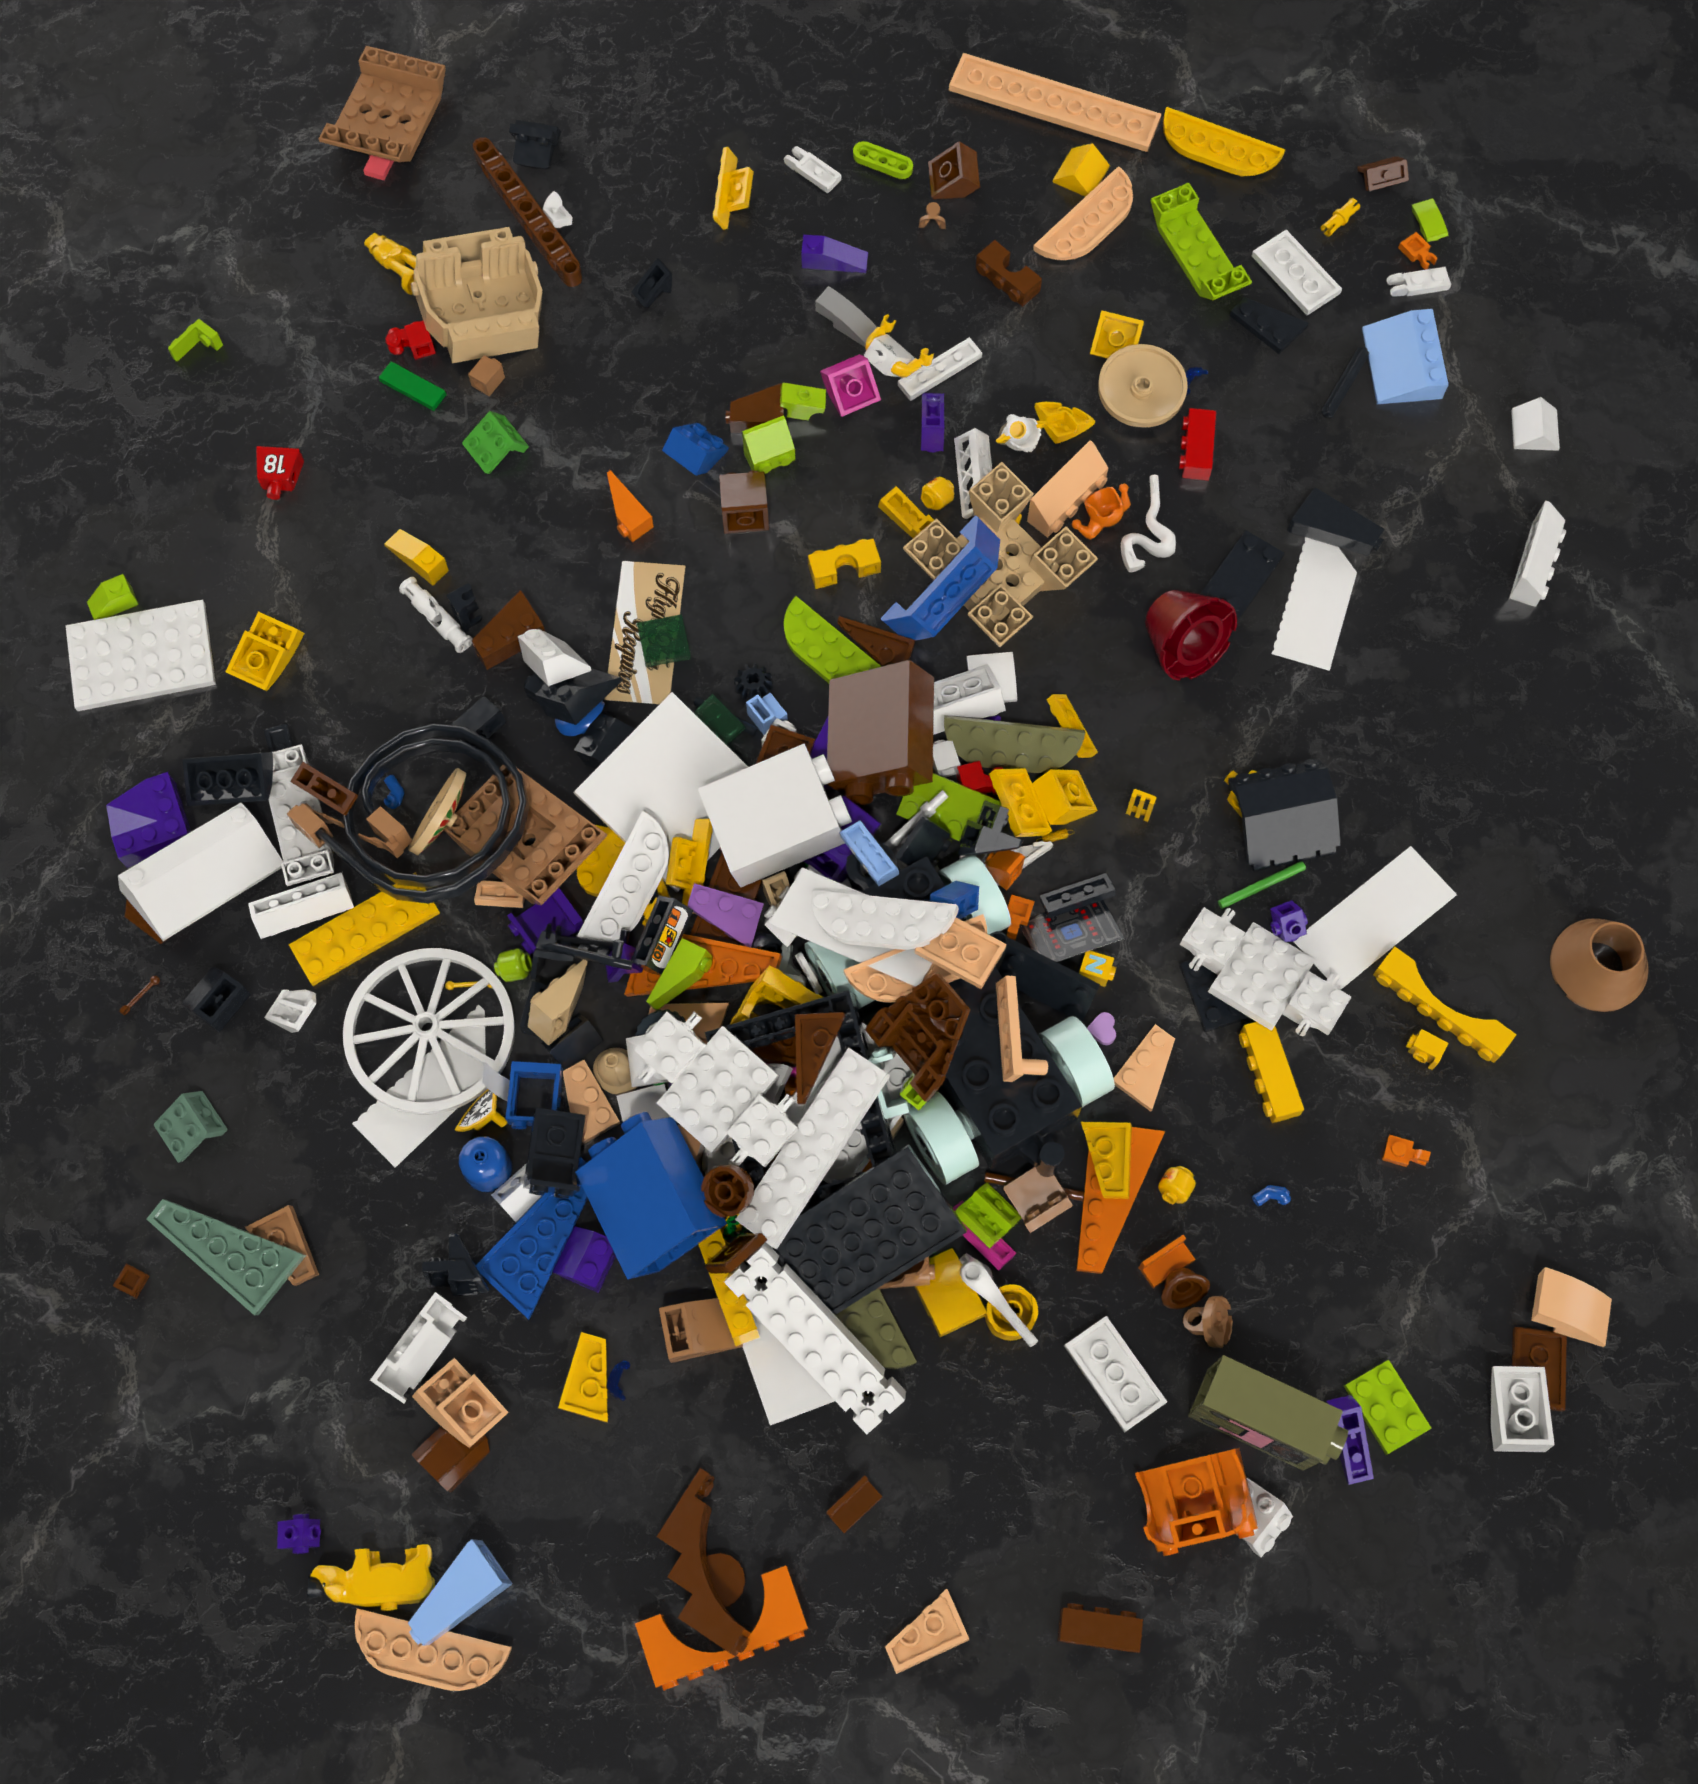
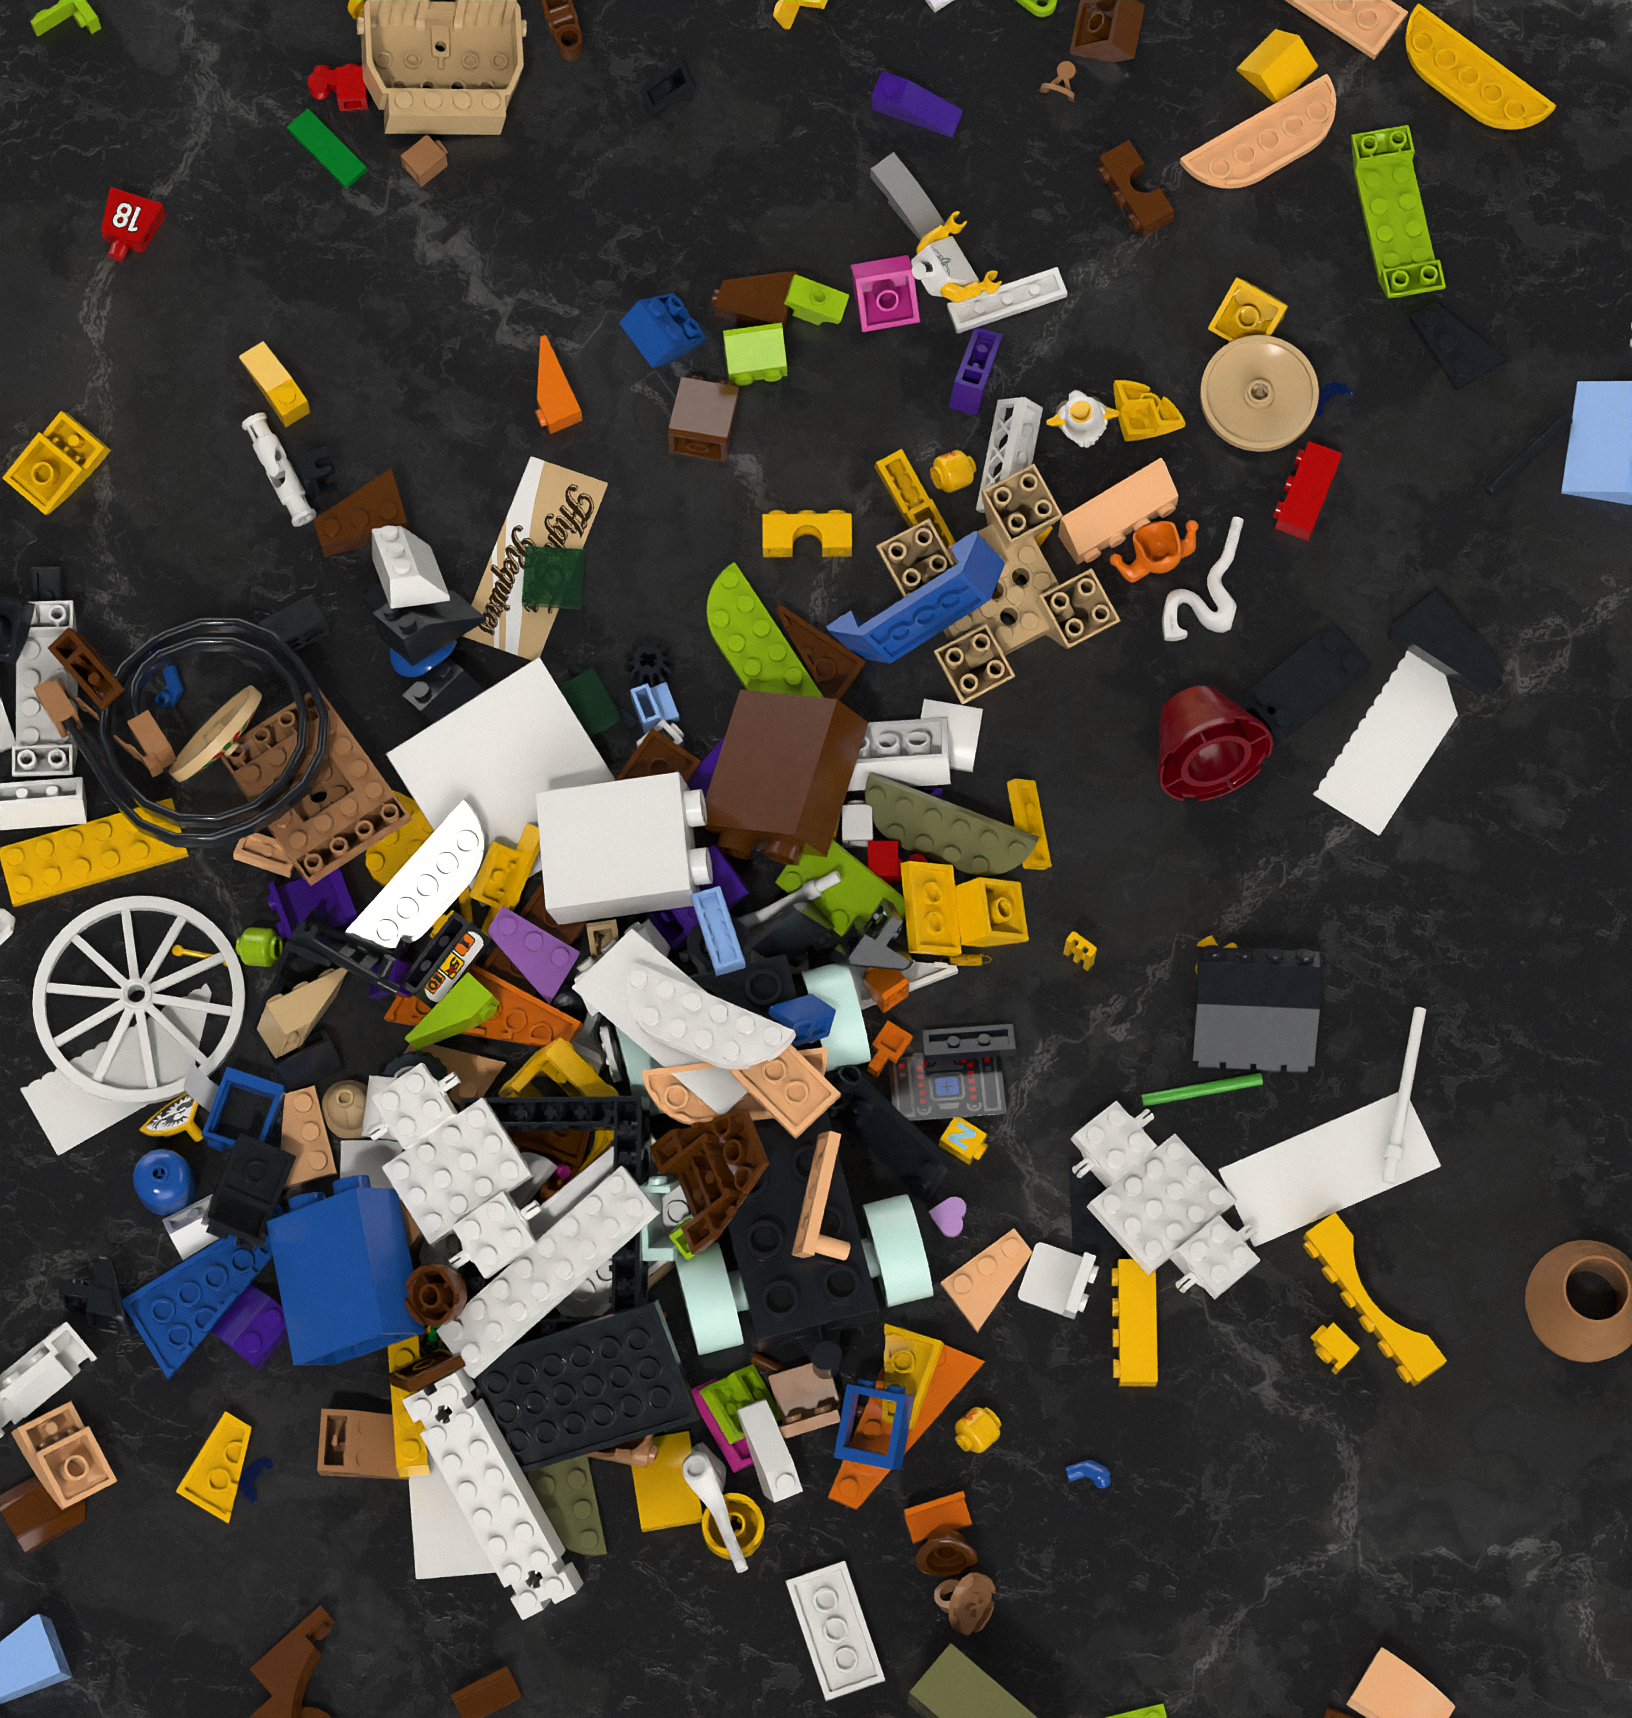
camera: 15 degrees right, 5 degrees up
bright green bracket [462,411,529,474] -> none
reddish brown wing [795,1012,845,1105] -> none
white plate [1252,230,1342,315] -> none
dark purple brick [1270,900,1308,943] -> none
yellow pin [1321,198,1360,236] -> none
orange plate [1382,1135,1431,1167] -> none
none -> white slope [736,1398,803,1503]
none -> blue window [834,1379,915,1470]
none -> white bracket [1018,1242,1099,1319]
none -> white bar [1382,1007,1426,1185]

